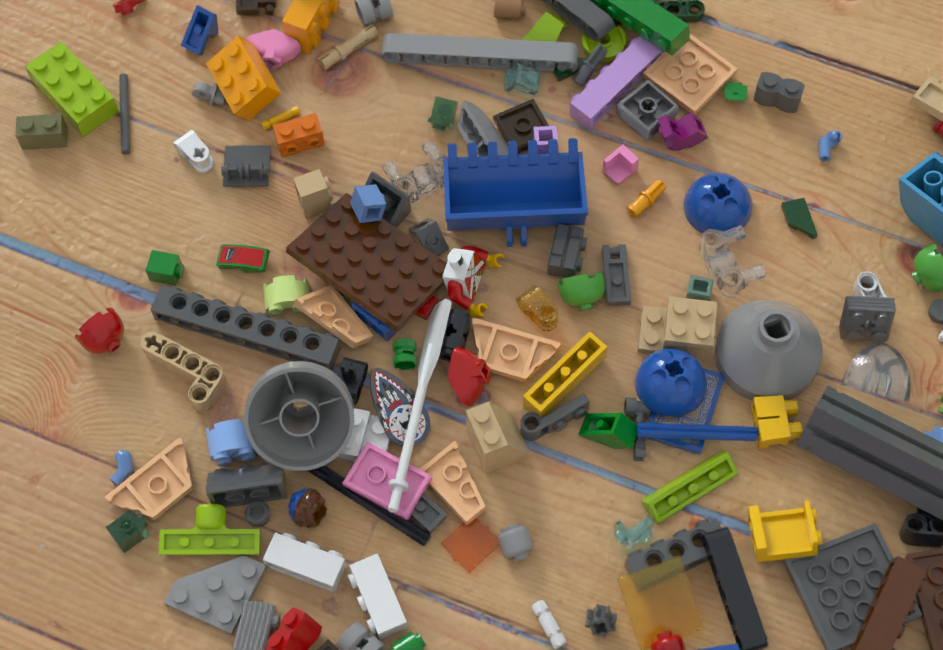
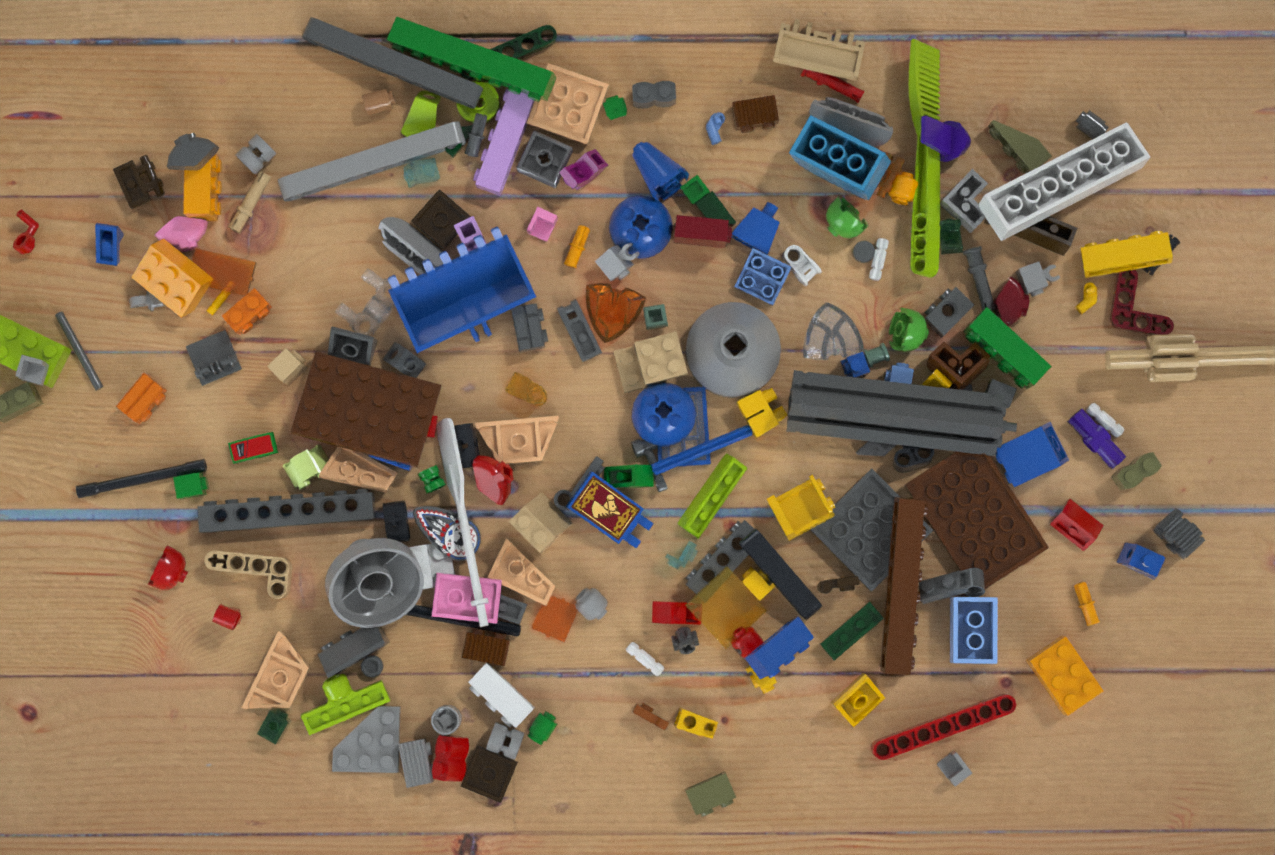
camera: 25 degrees left, 20 degrees up
medium blue arm [110,450,134,487] -> none
white piece [173,129,214,173] -> none
light blue brick [206,419,258,467] -> none
white brick [263,532,347,593] -> none
reddish brown piece [288,488,327,528] -> none
medium blue brick [350,184,386,223] -> none
clear green bracket [427,96,459,131] -> none
torso [443,246,504,319] -> none
yellow brick [522,331,608,418] -> none
bright green cylinder [557,272,605,311] -> none
clear piece [699,225,767,297] -> none
flat silver brick [839,296,896,343] -> none
none -> light grey panel [15,355,49,386]
none -> black piece [76,459,207,498]
none -> orange brick [116,373,167,424]
none -> clear orange piece [192,248,257,296]
none -> red piece [212,604,242,631]
none -> light grey wheel [431,705,462,735]
none -> reddish brown brick [462,628,511,666]
none -> tile [566,471,654,548]
none -> clear orange brick [585,283,646,343]
none -> light grey brick [595,243,640,281]
none -> blue cone [632,142,689,202]
none -> red slope [652,601,702,625]
none -> dark red brick [674,215,732,248]
none -> green plate [680,175,710,205]
none -> blue torso [731,202,780,255]
none -> reddish brown brick [732,95,779,133]
none -> medium blue slope [734,248,791,305]
none -> yellow brick [741,567,775,601]
none -> dark brown plate [817,576,860,594]
none -> blue brick [840,352,870,378]
none -> flat silver tile [856,441,896,456]
none -> sand green bush [863,343,890,368]

